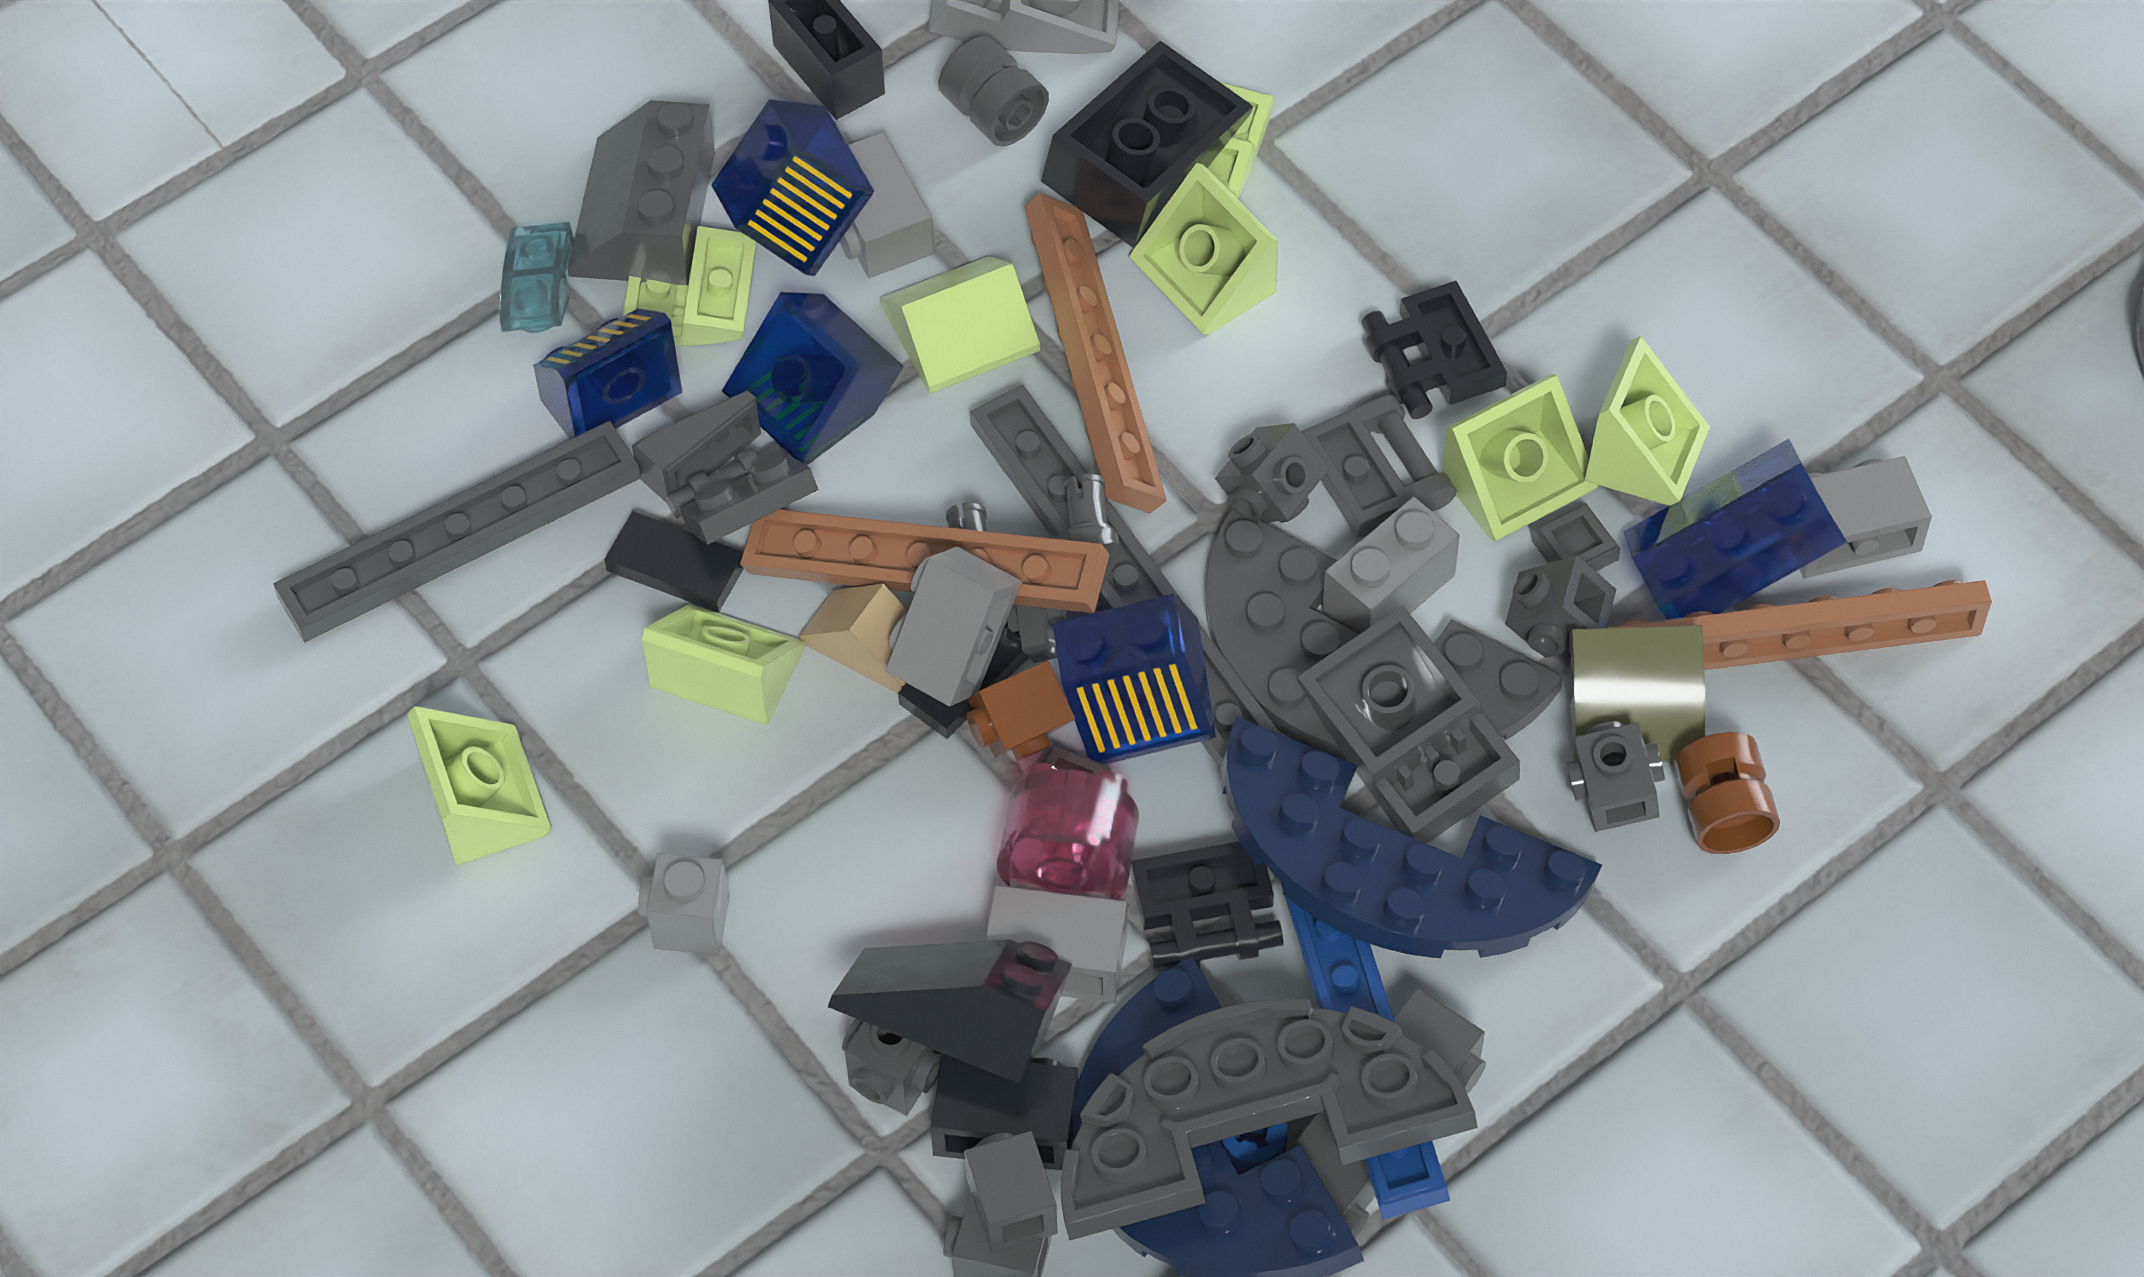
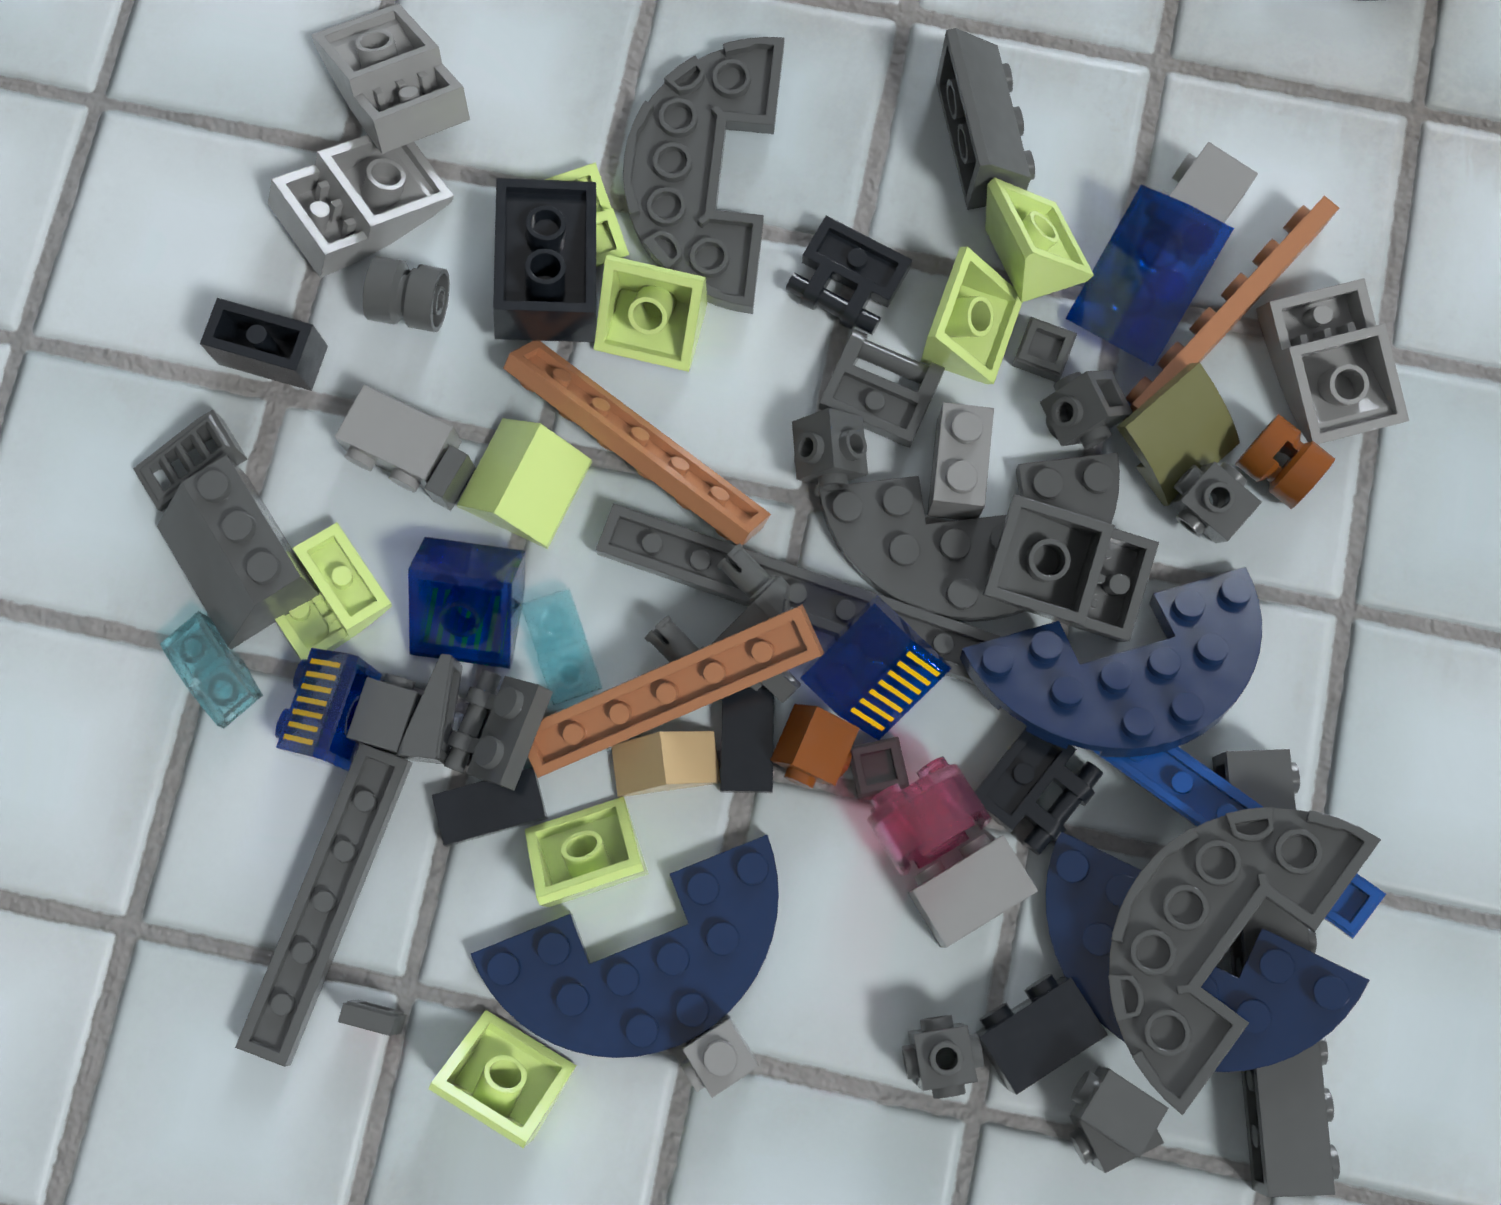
camera: 40 degrees left, 20 degrees up
clear blue slope [711,99,875,276] -> none
black slope [828,939,1072,1084] -> none
light grey brick [885,547,1022,706] -> none
none -> dark grey slope [133,410,248,512]
none -> dark grey tile [338,999,407,1036]
none -> dark grey brick [347,674,422,755]
none -> dark grey tile [424,445,476,511]
none -> dark blue plate [471,835,779,1058]
none -> clear light blue slope [521,587,603,705]
none -> dark grey plate [623,37,785,314]
none -> dark grey slope [936,28,1035,210]
none -> light grey slope [1256,278,1409,444]

